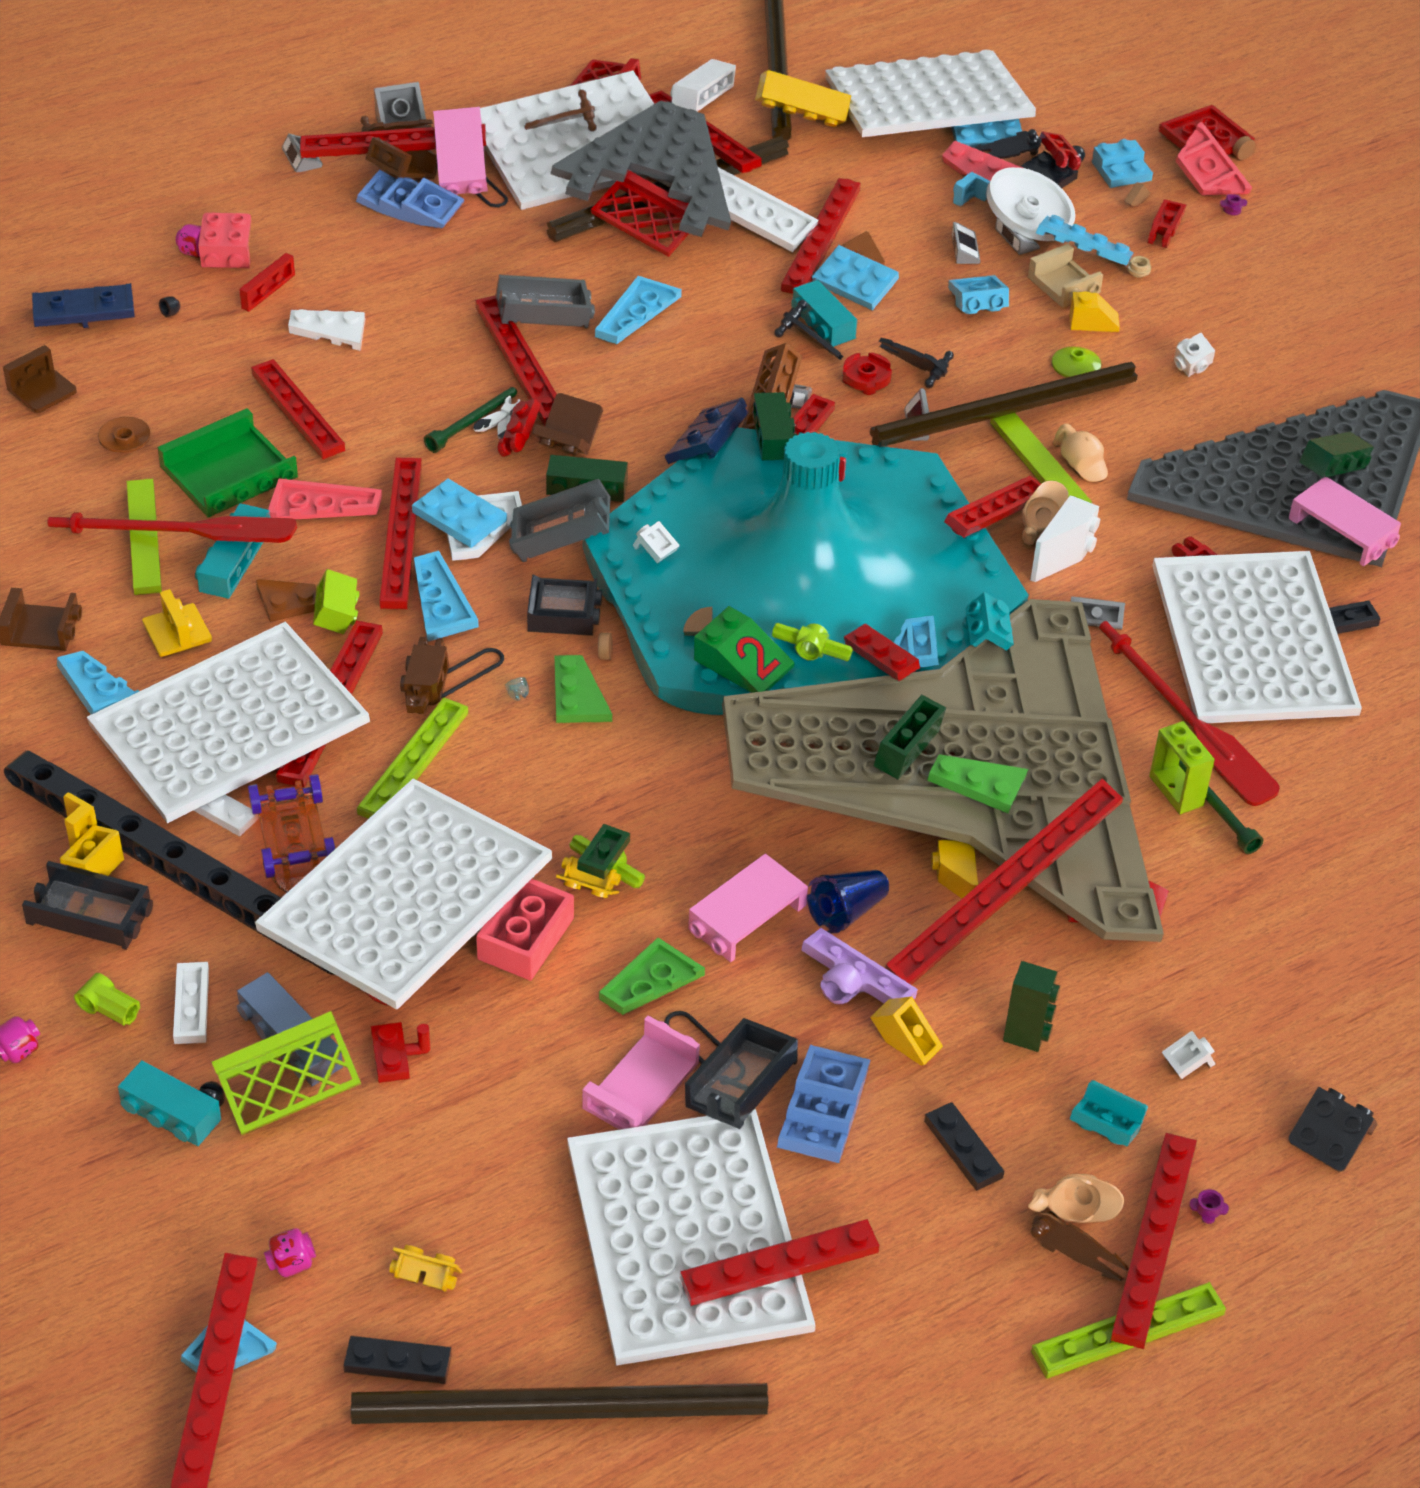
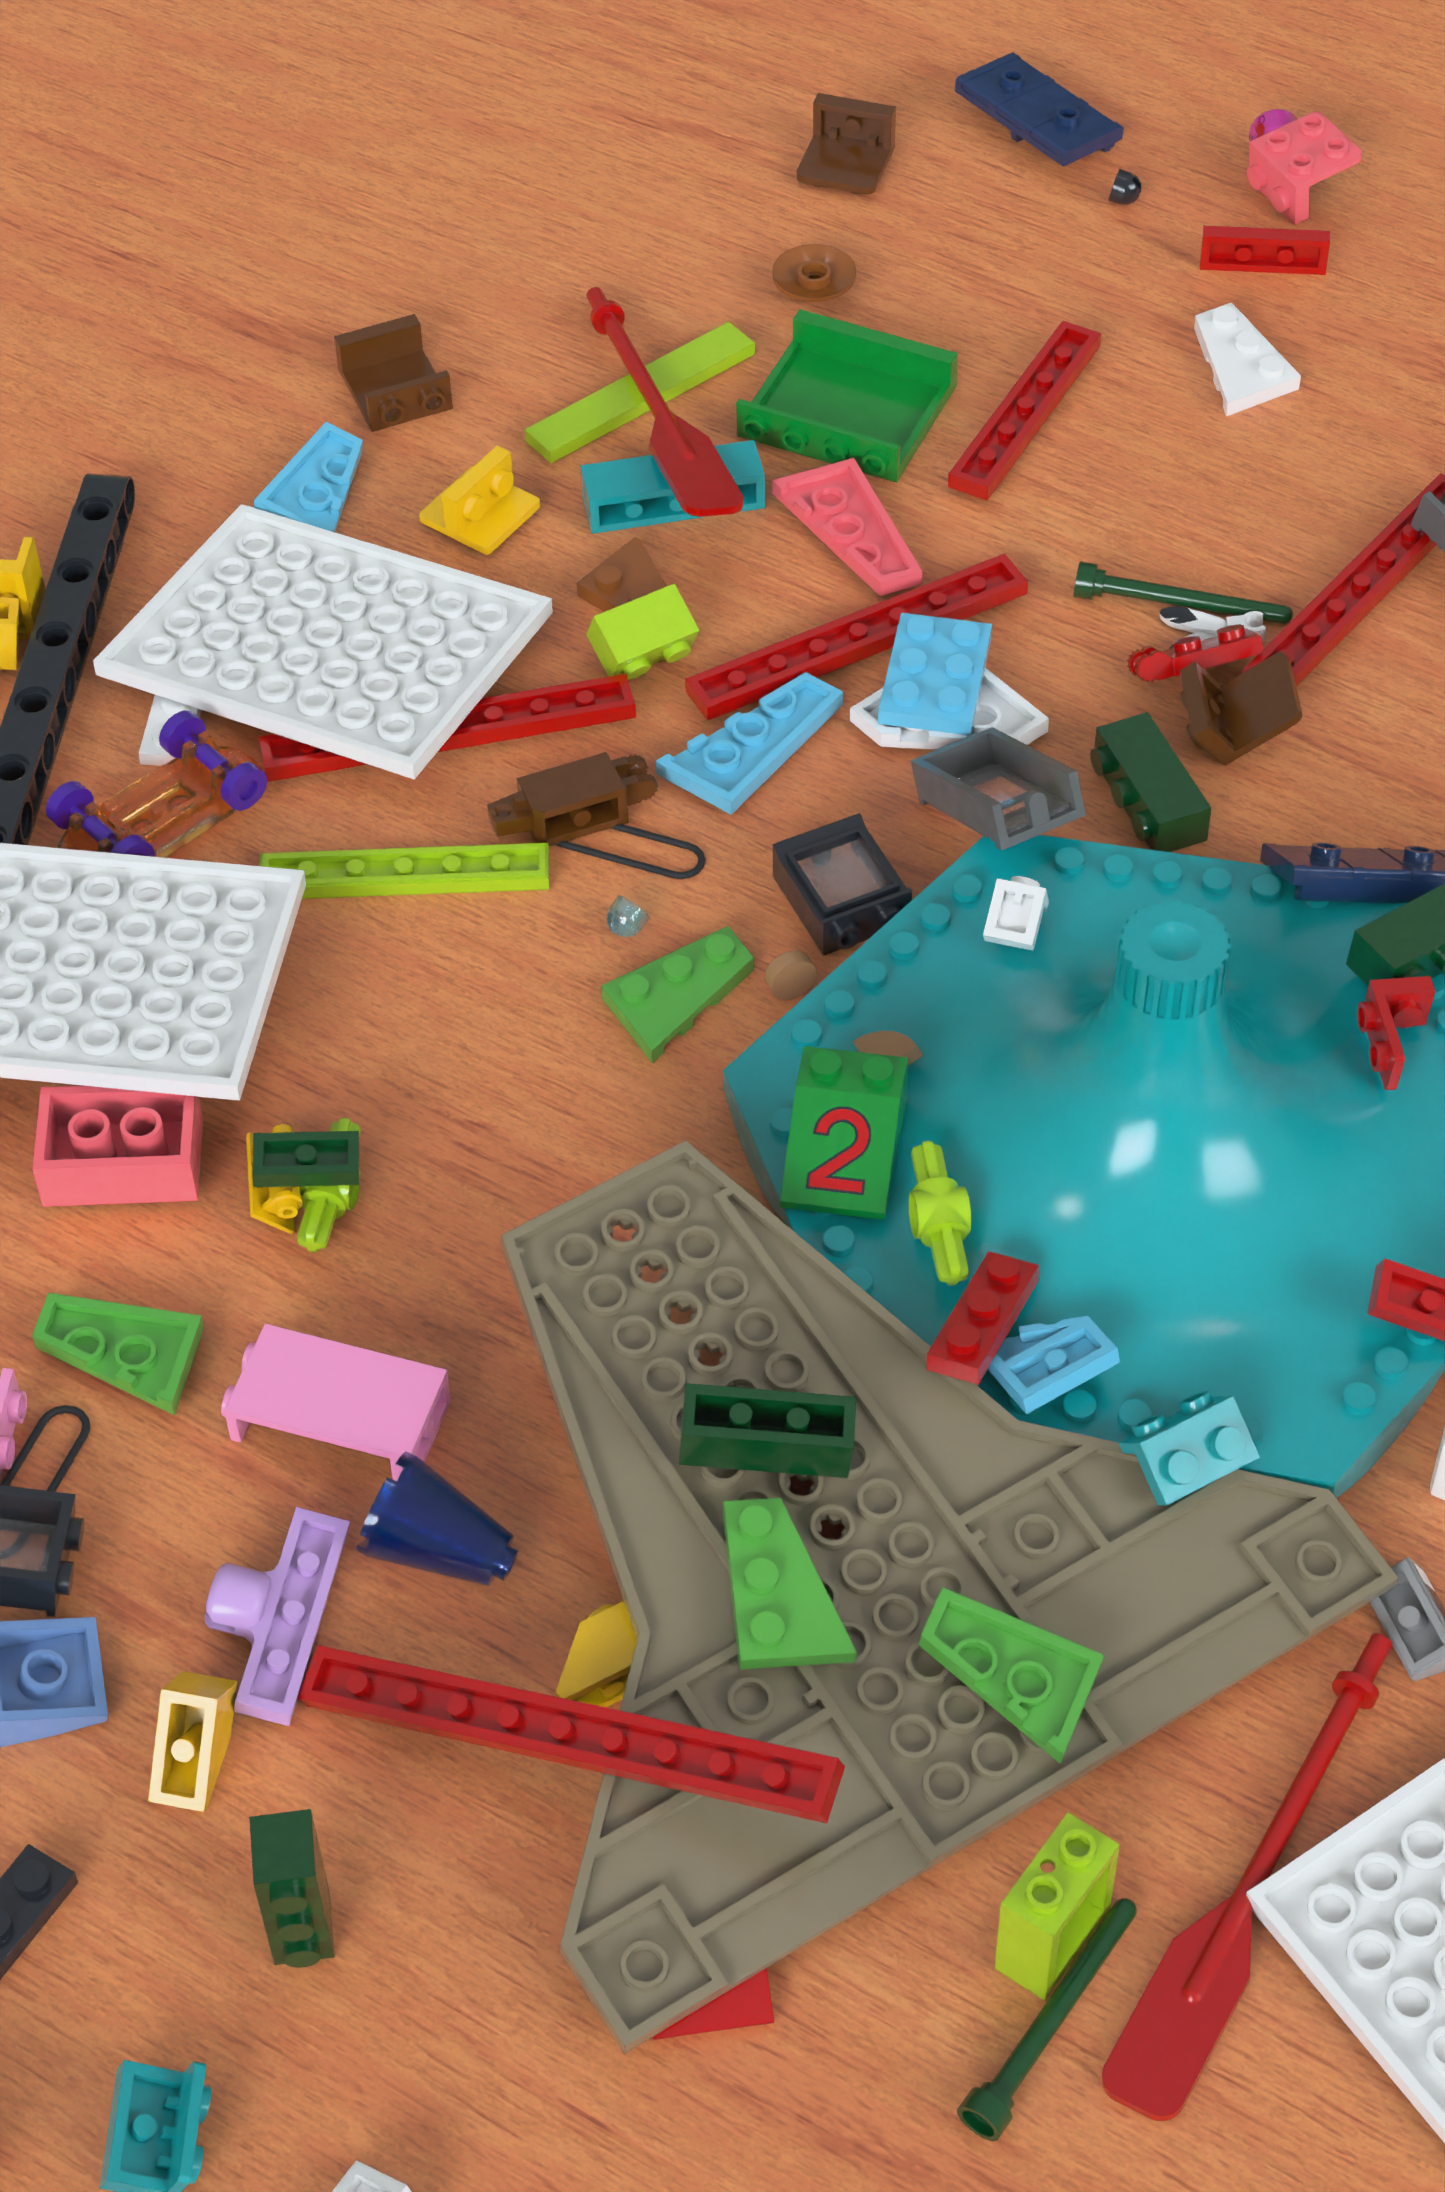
camera: 65 degrees right, 5 degrees up
none -> bright green wing [918,1587,1105,1764]

